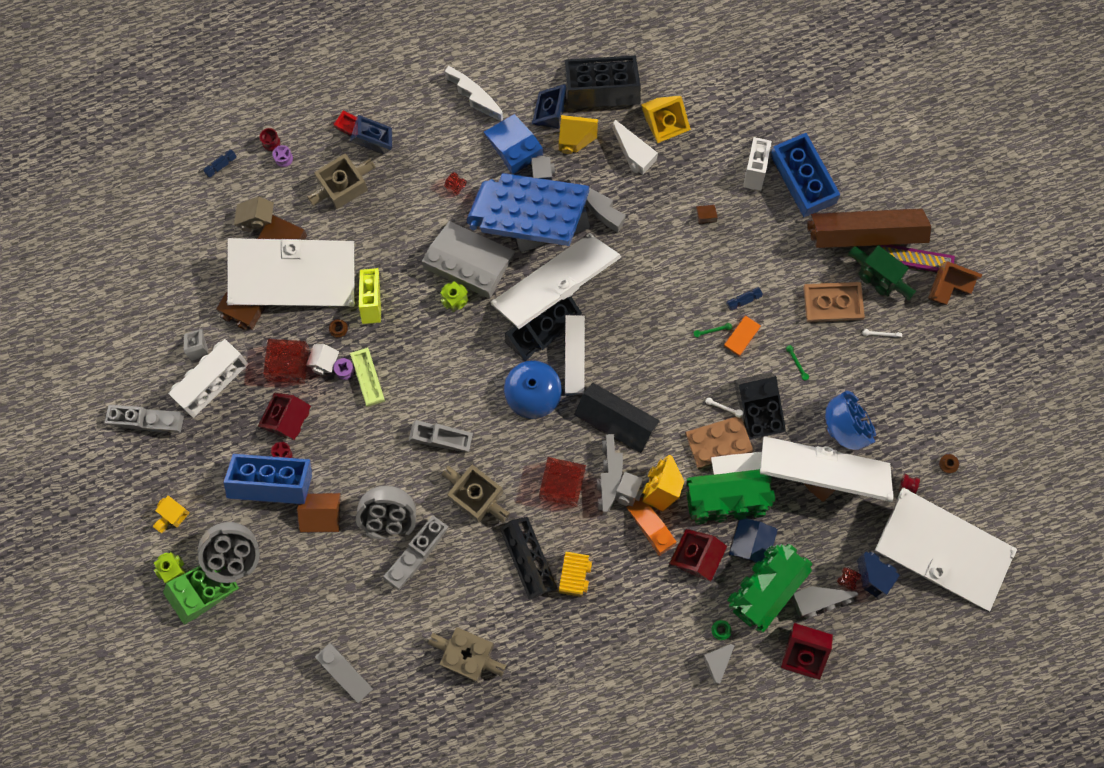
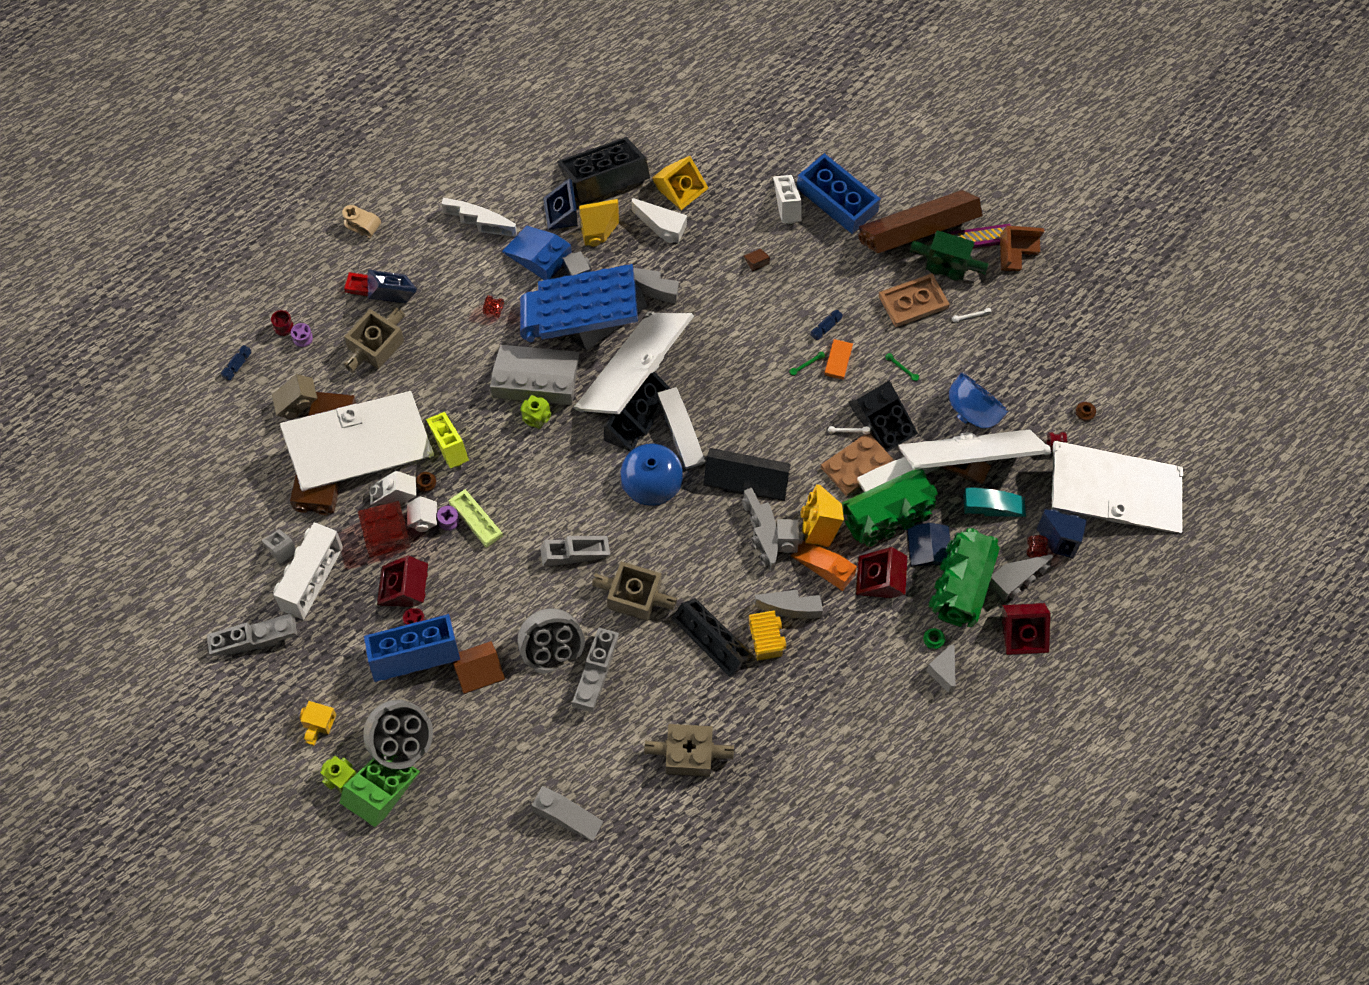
camera: 25 degrees left, 10 degrees down
clear red brick [539,457,586,507] -> none
none -> tan piece [342,205,381,238]
none -> white slope [369,471,416,505]
none -> light grey slope [754,590,823,619]
none -> teal slope [963,488,1026,517]

